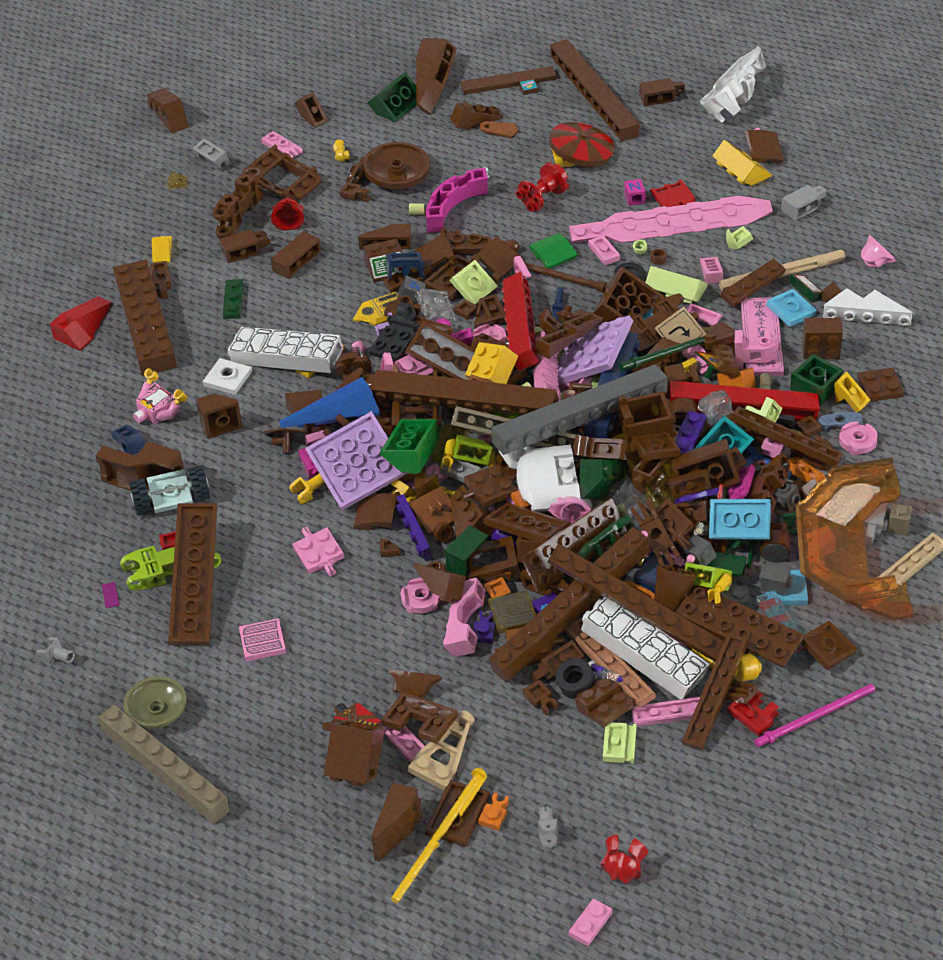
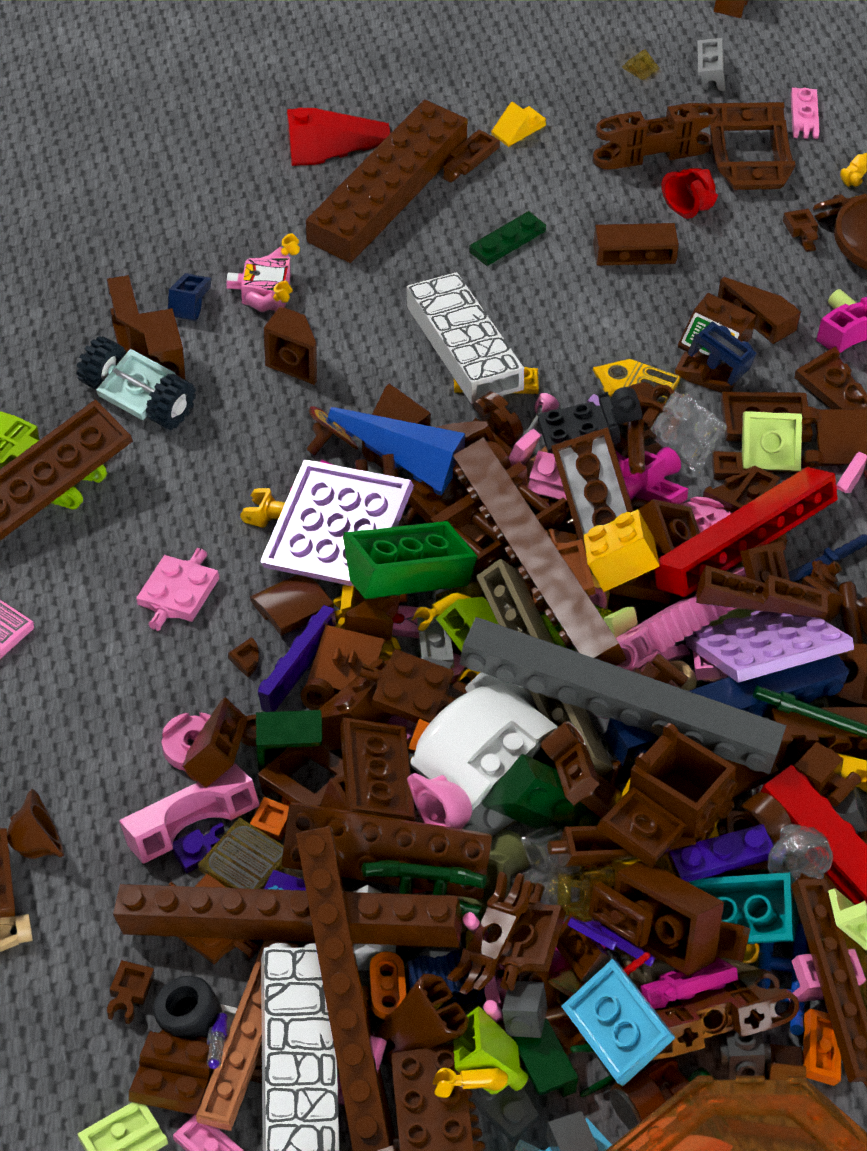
camera: 45 degrees right, 5 degrees up
white piece [203,358,252,395] -> none
reddish brown hinge [219,229,270,263] -> none
bright pink plate [304,430,326,445] -> none
dark grey brick [397,275,426,304] -> none
reddish brown flag [414,233,459,278] -> none
reddish brown hinge [530,640,585,682] -> none

